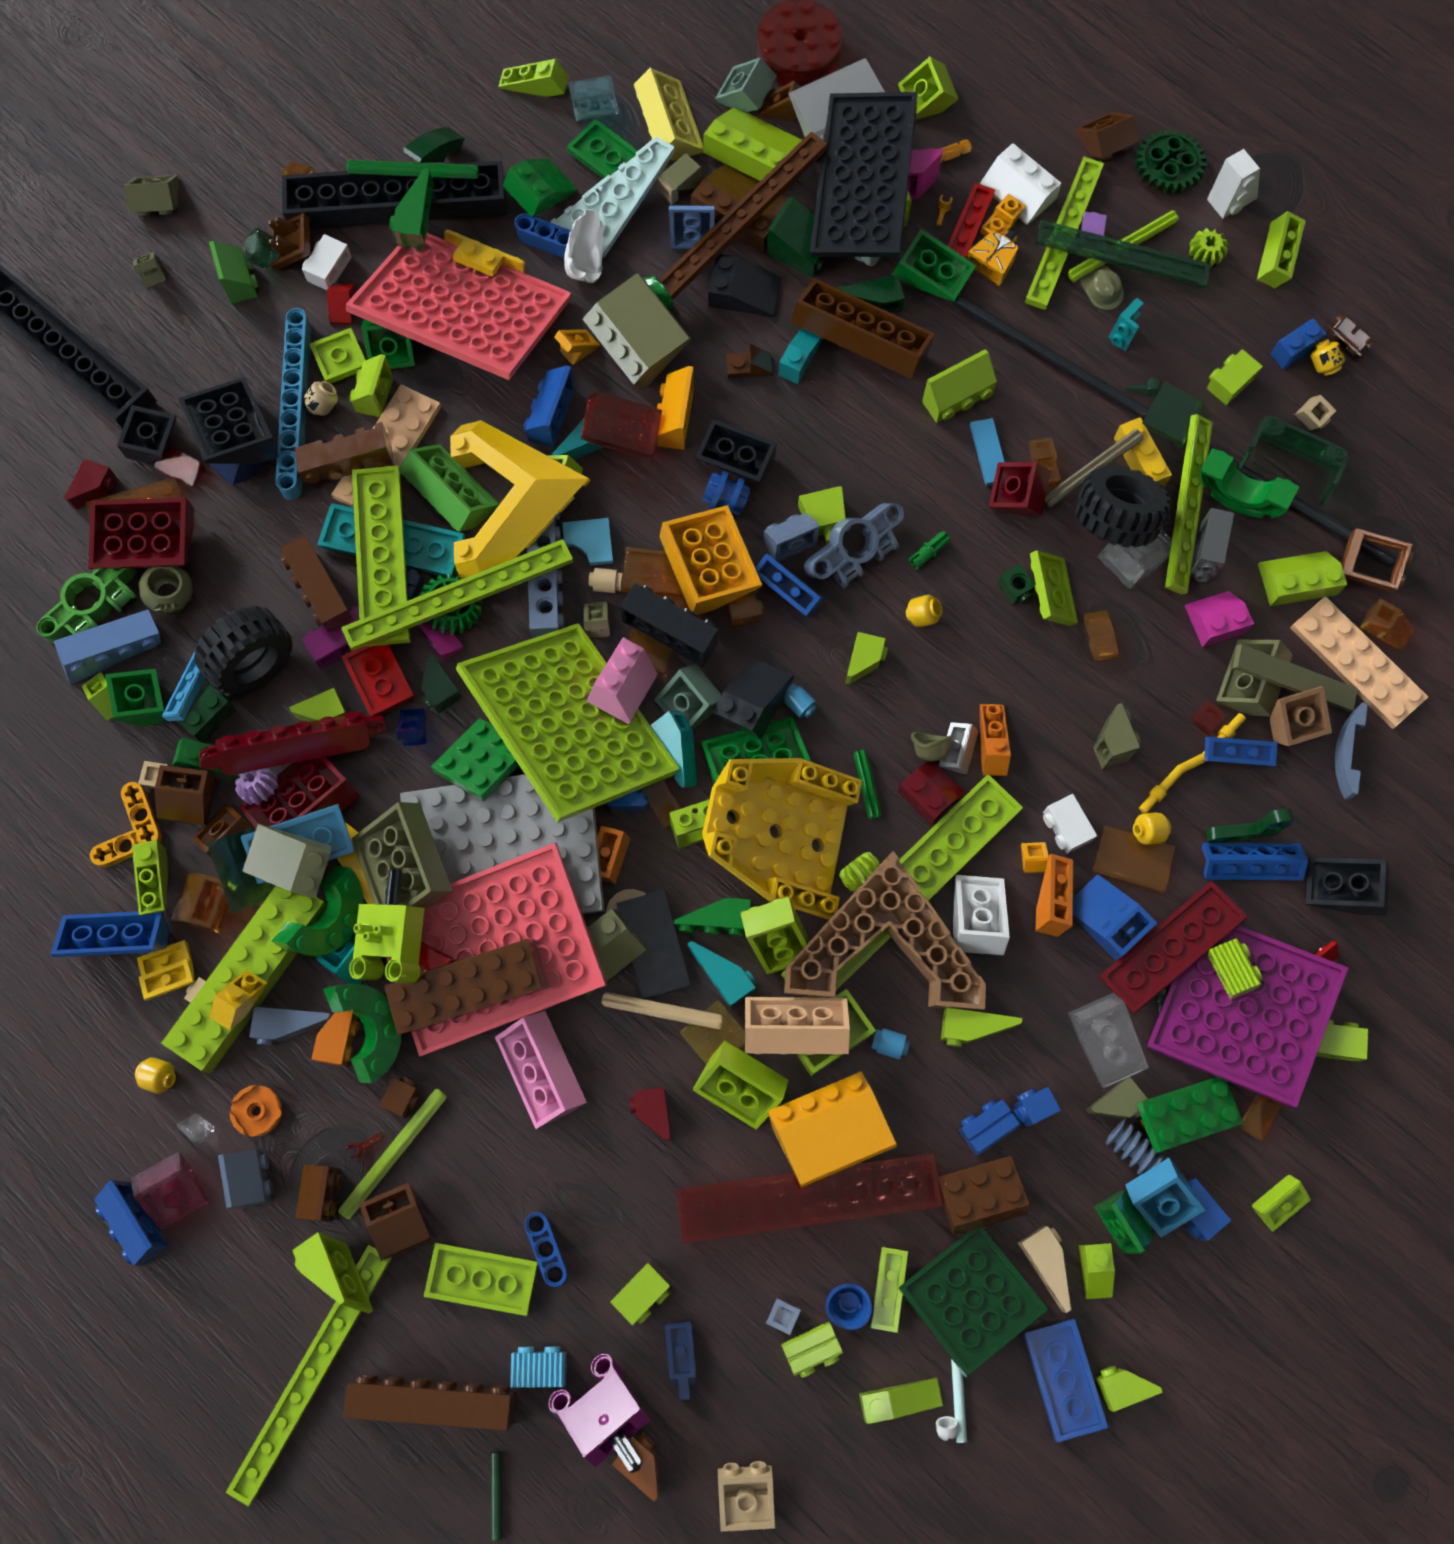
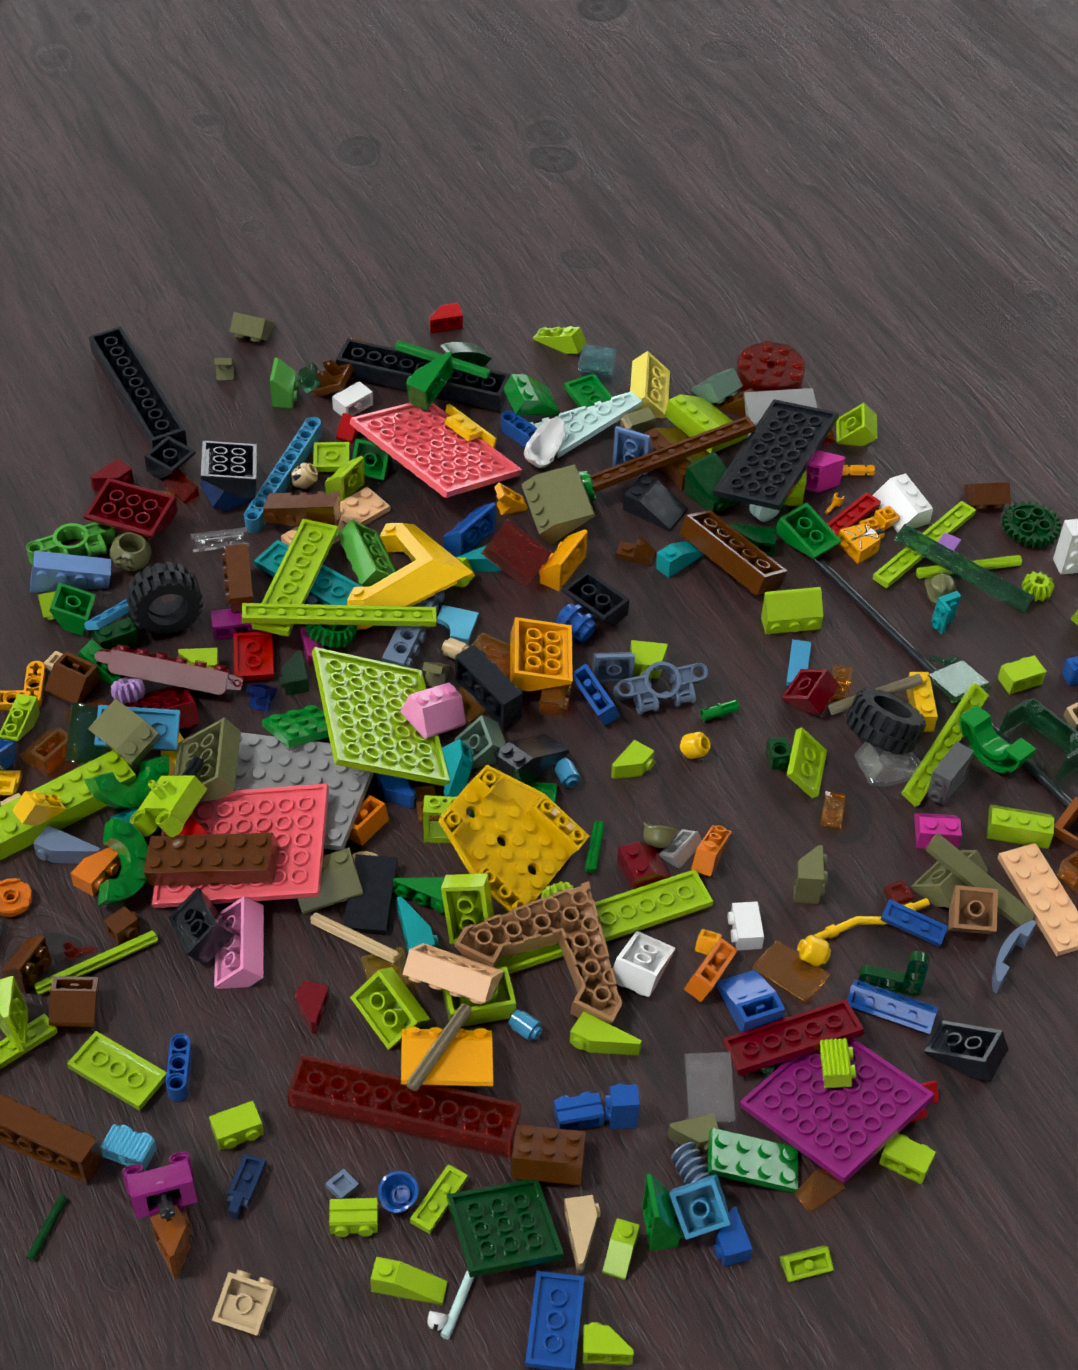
camera: 20 degrees right, 25 degrees down
none -> black slope [168,887,234,966]
none -> clear plate [191,527,249,552]
none -> dark tan axle [407,1003,472,1091]
none -> red slope [429,303,463,333]

